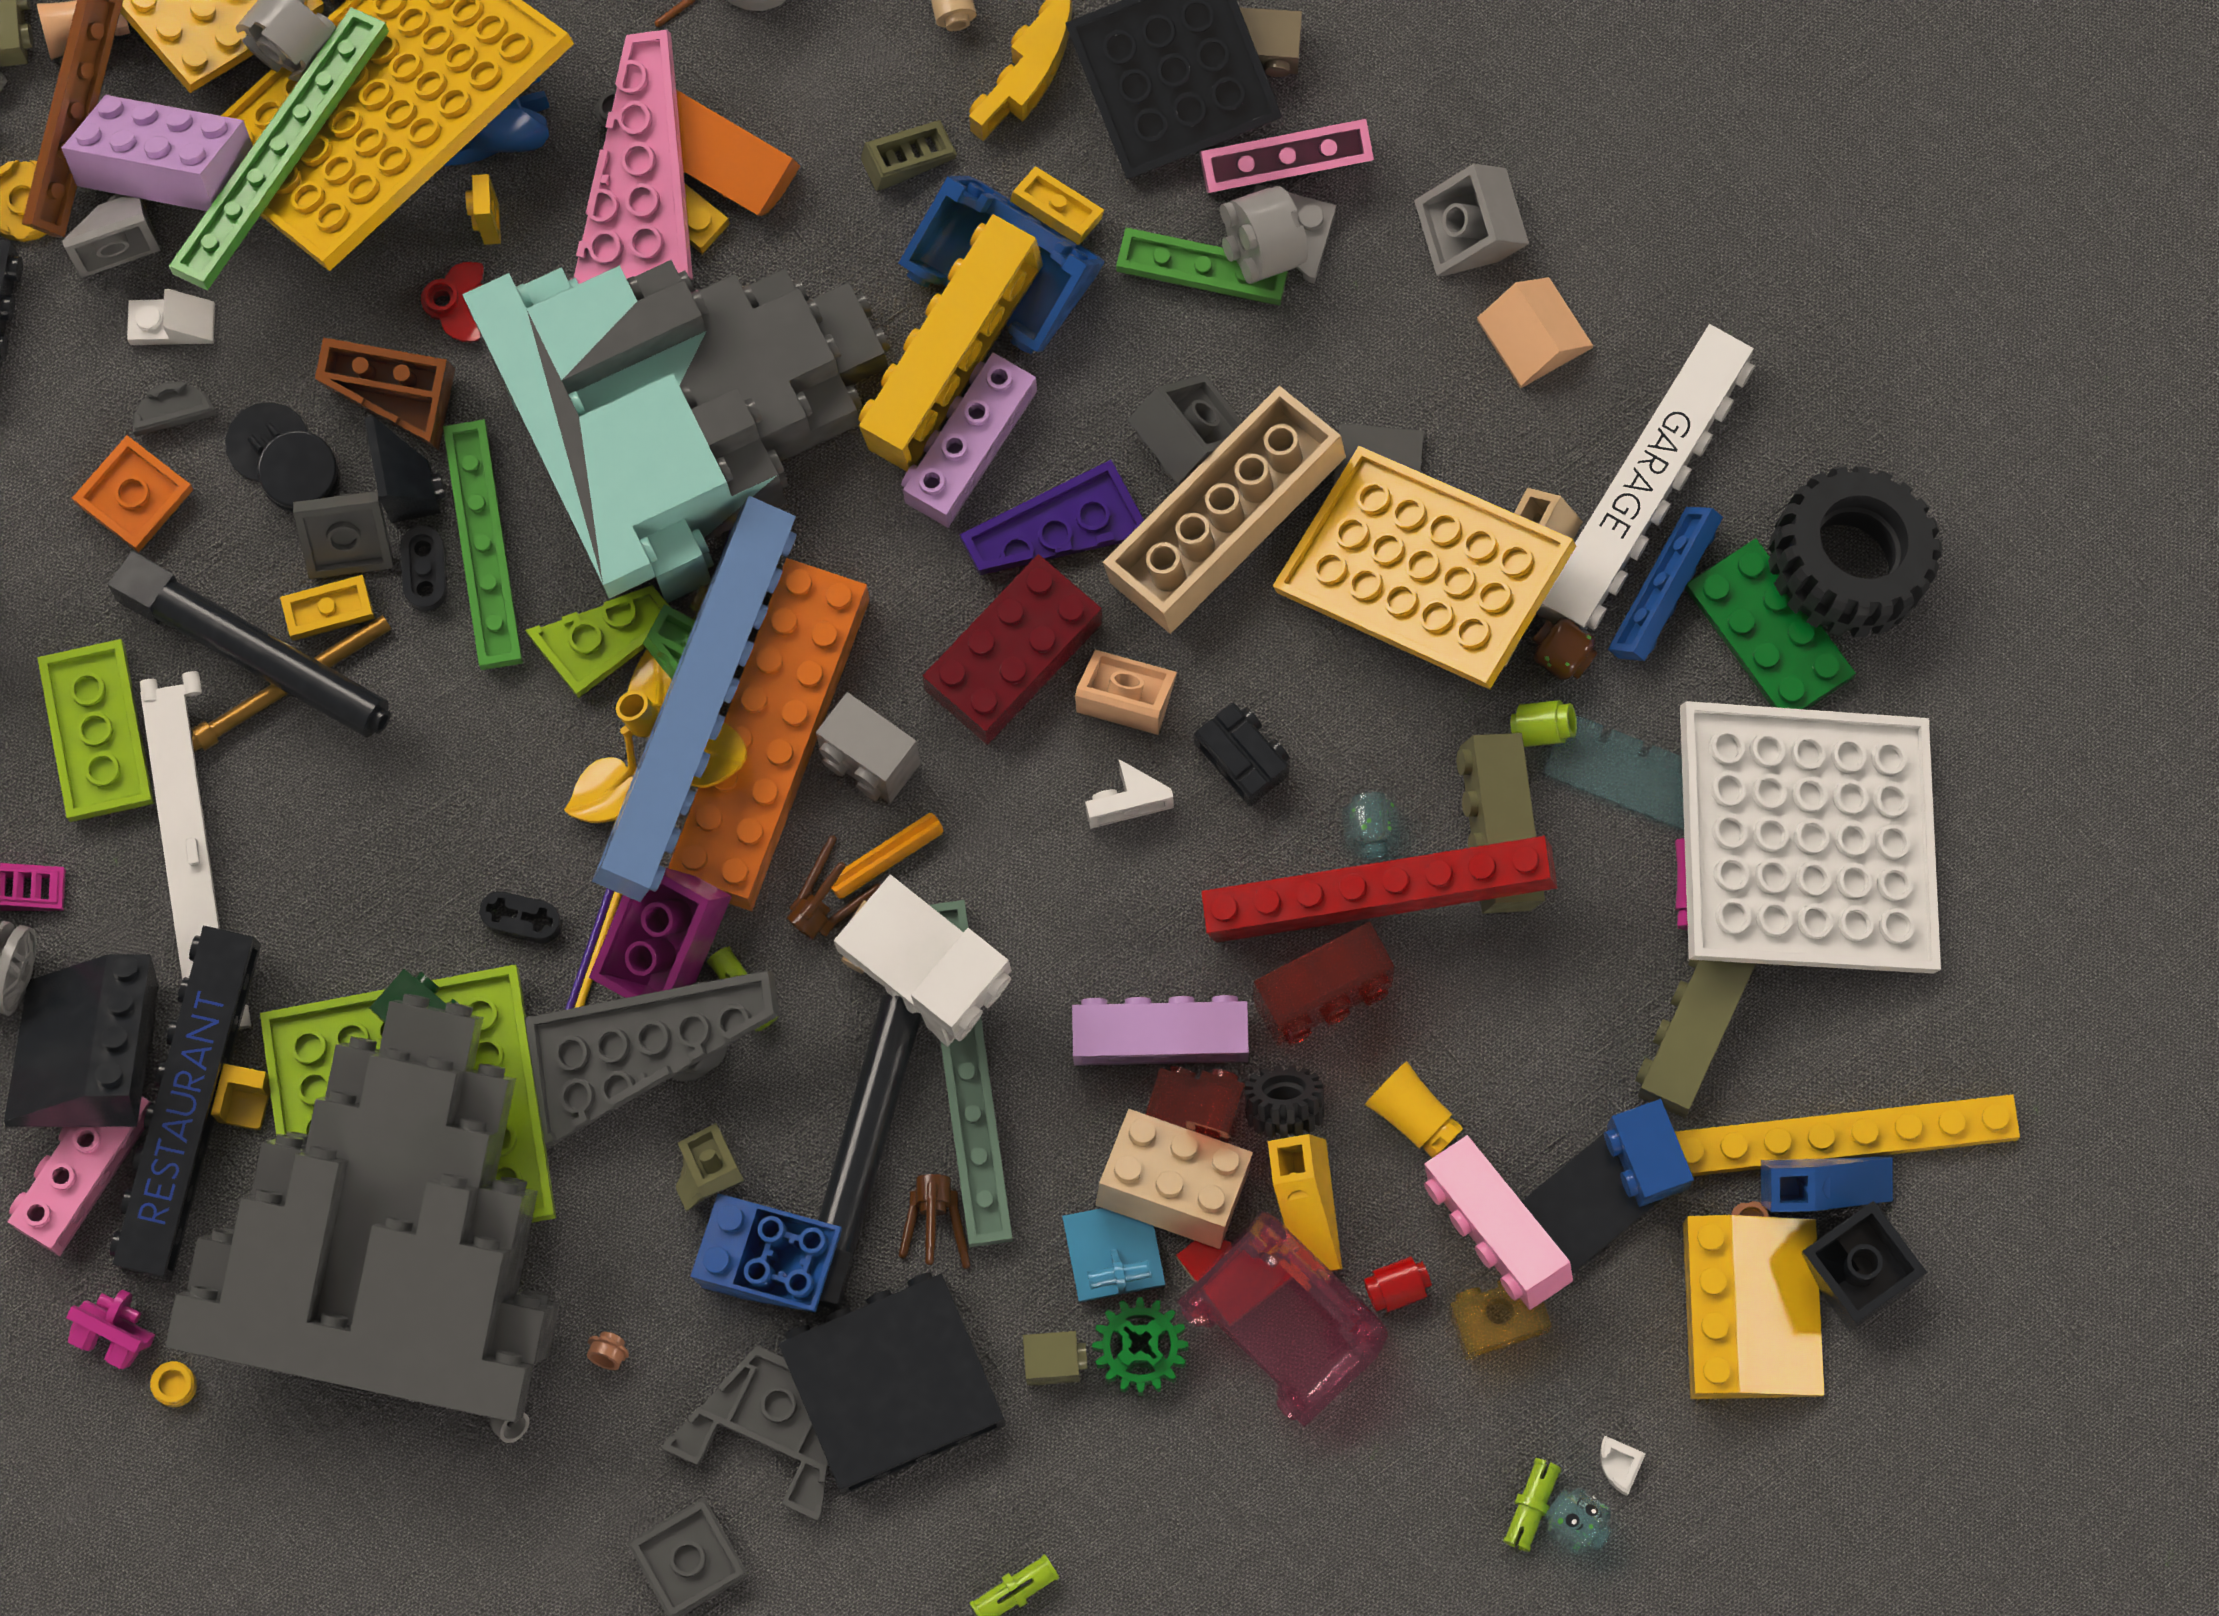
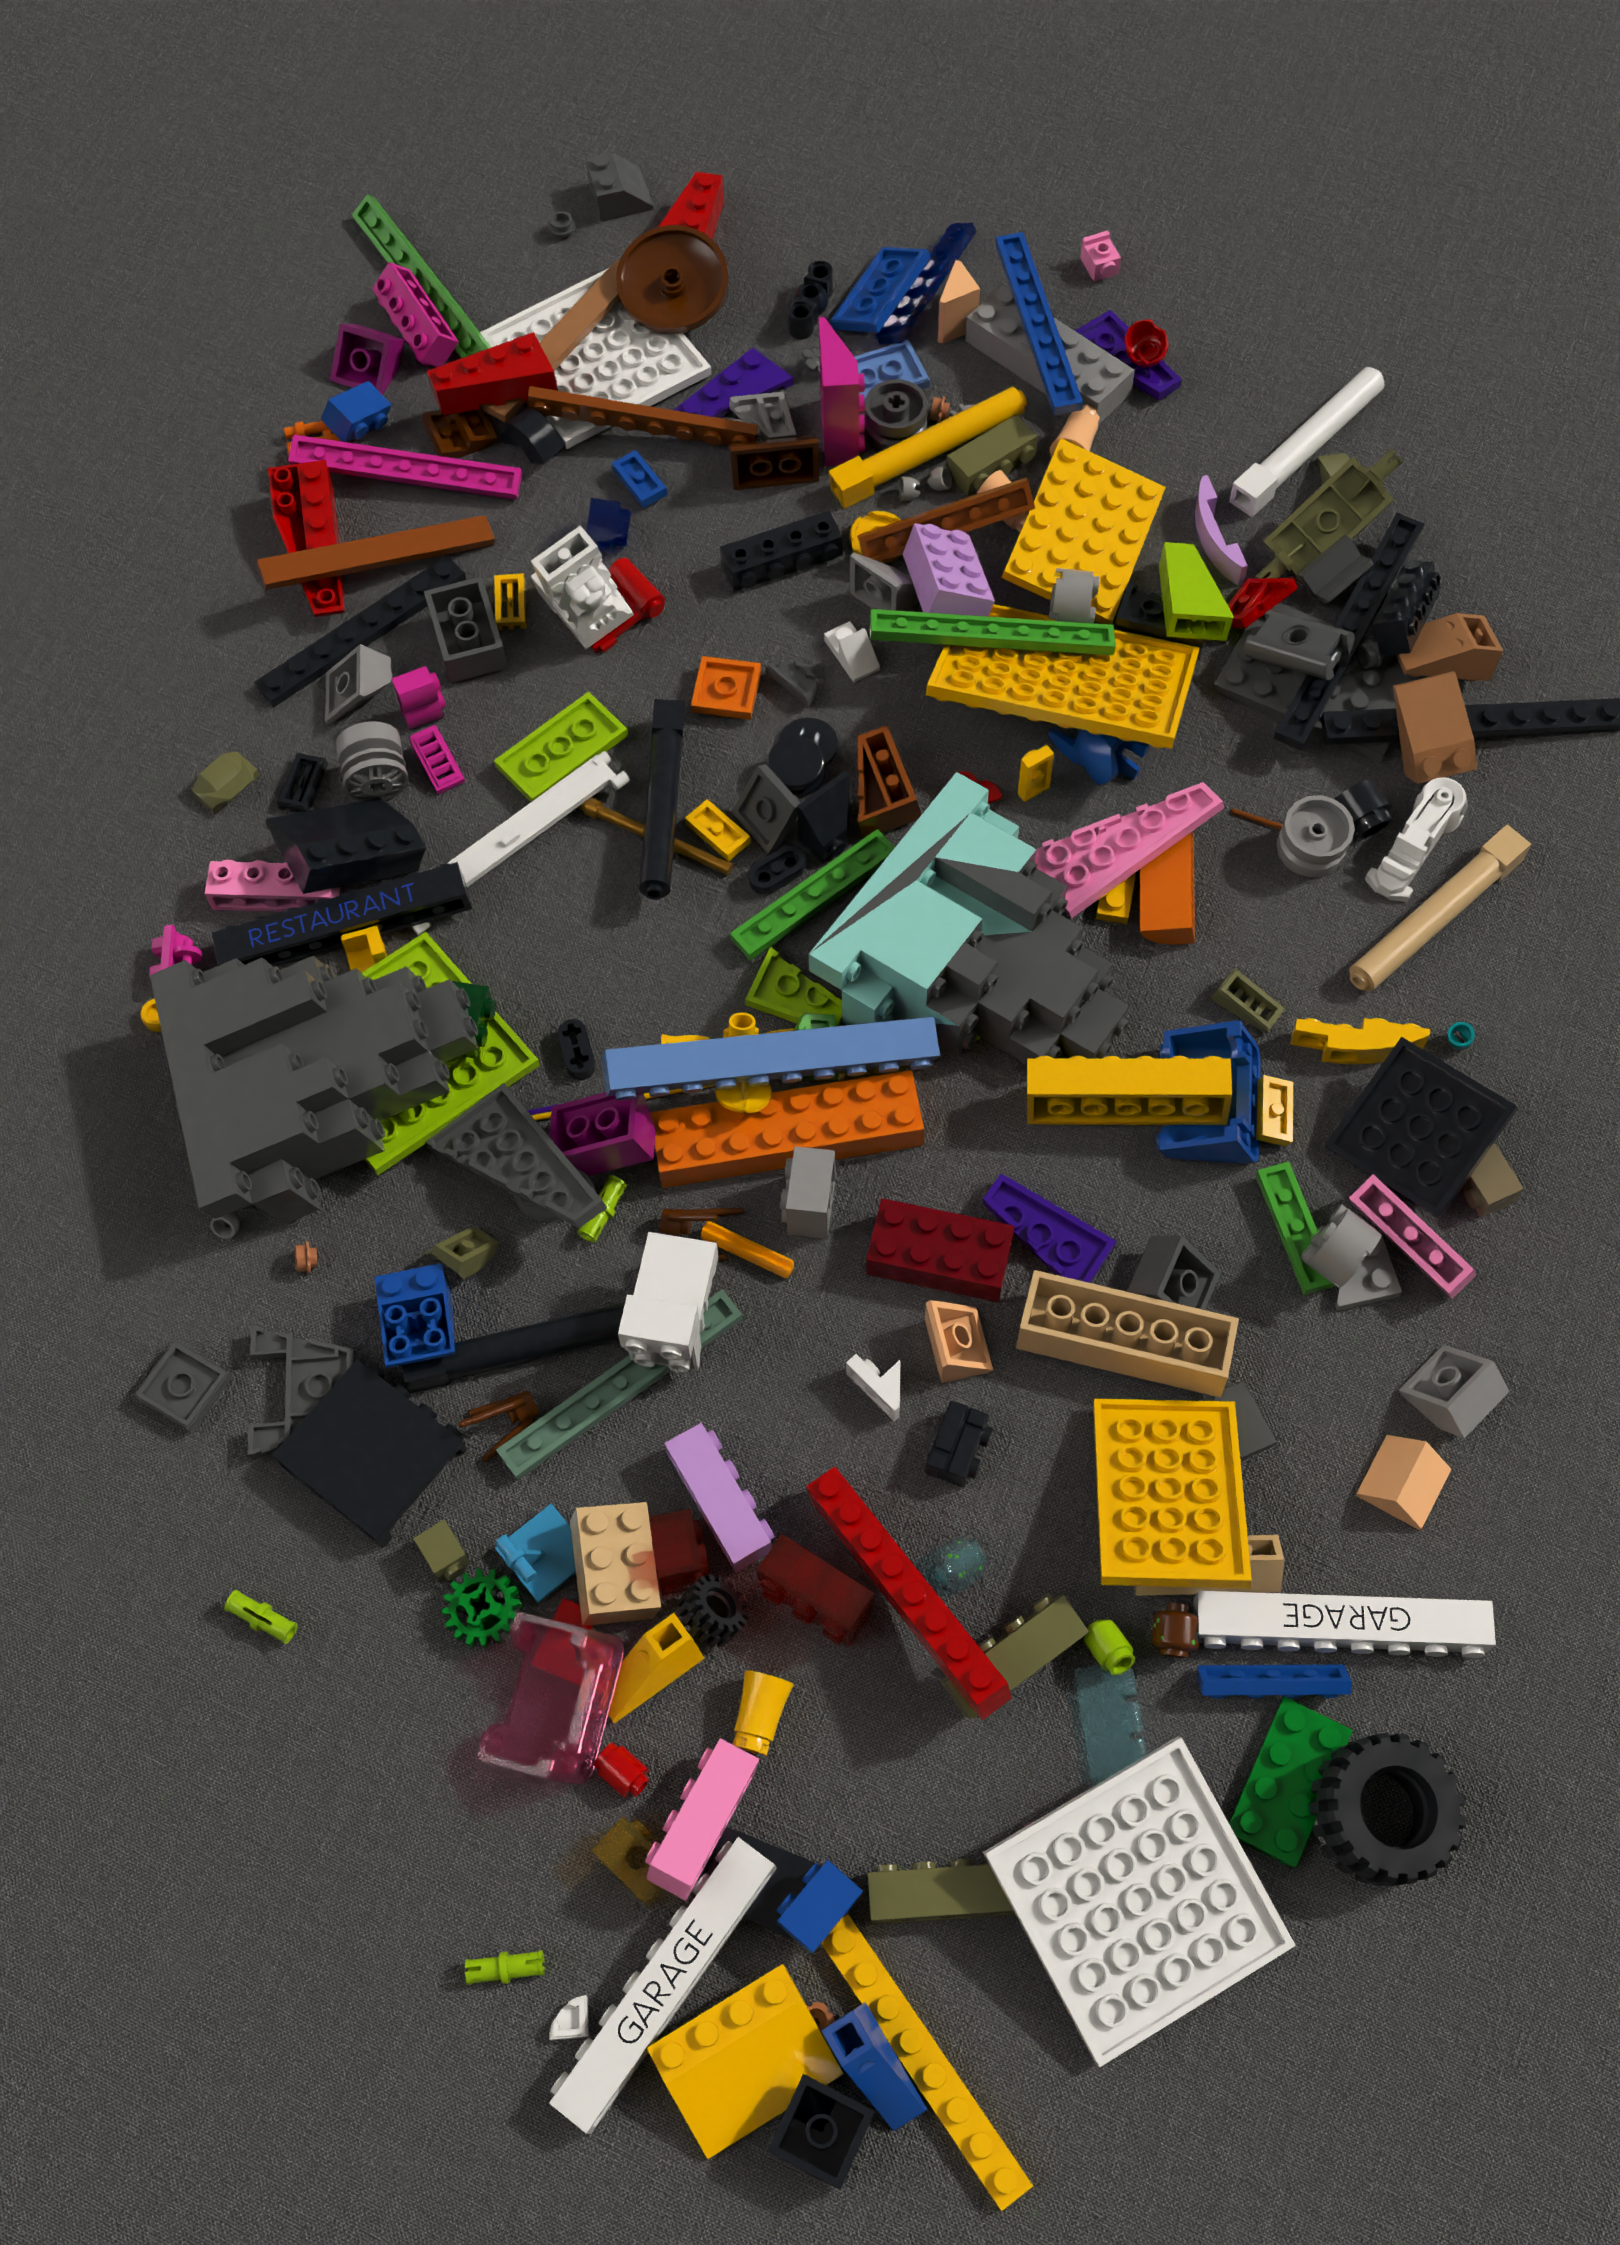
camera: 60 degrees right, 10 degrees down
lavender brick [901,353,1037,528] -> none
clear light blue head [1544,1488,1613,1555] -> none
none -> white brick [549,1837,777,2134]

